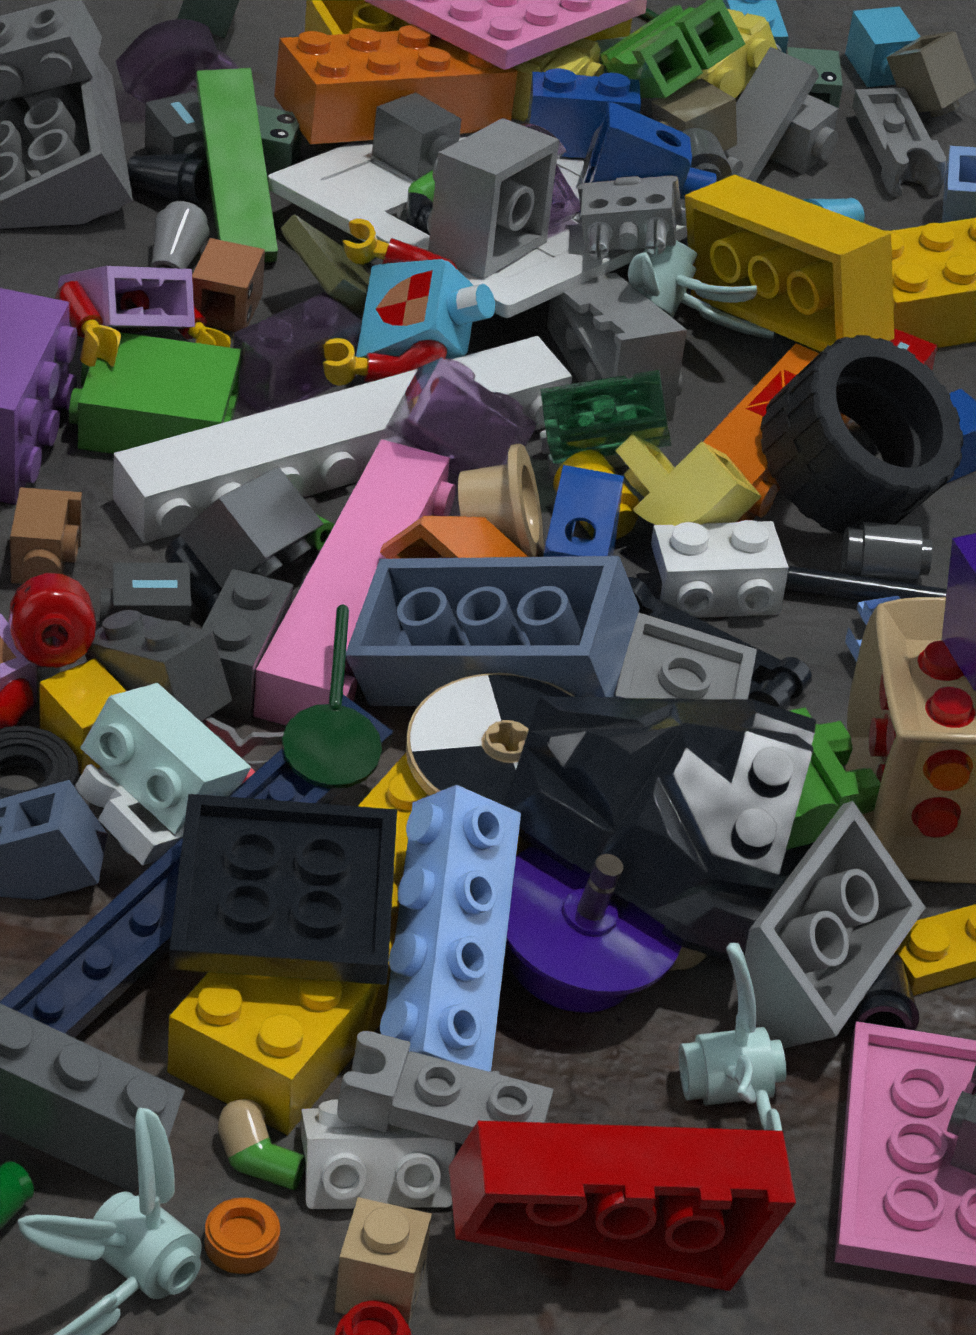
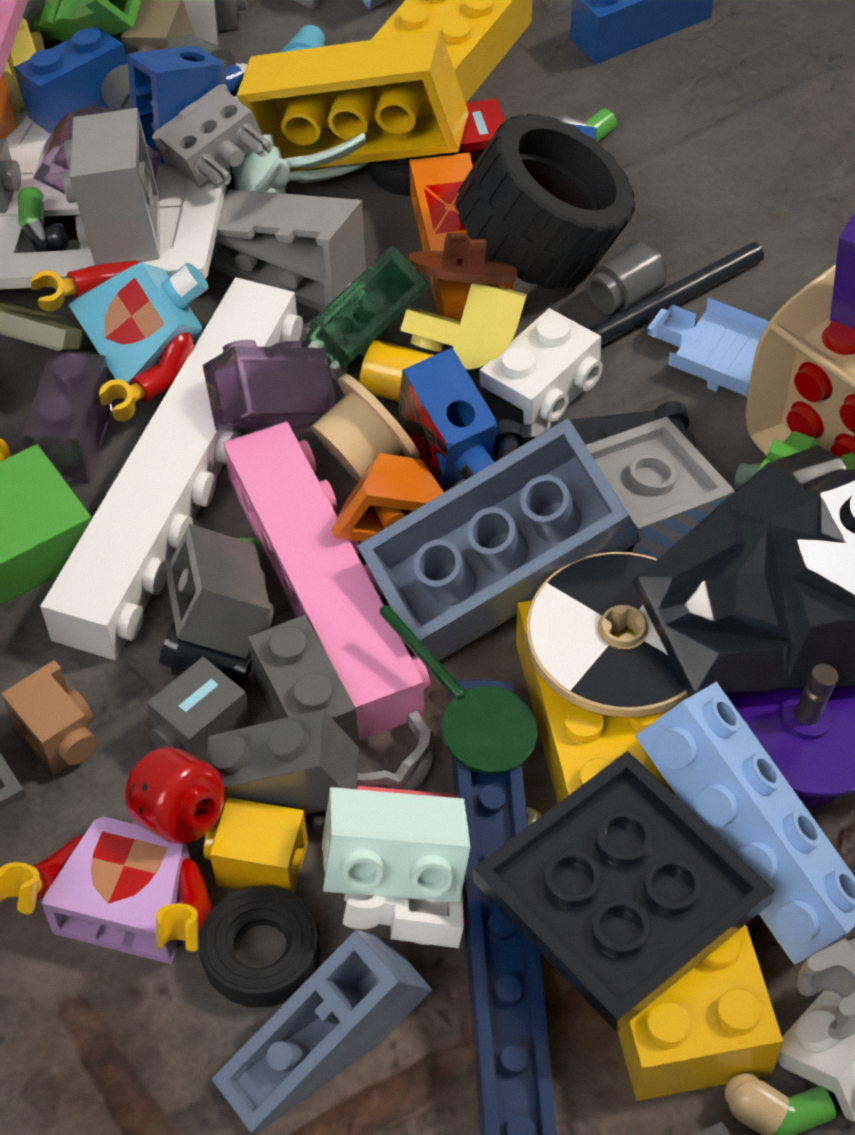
camera: 35 degrees left, 10 degrees up
none -> copper piece [408,233,517,284]

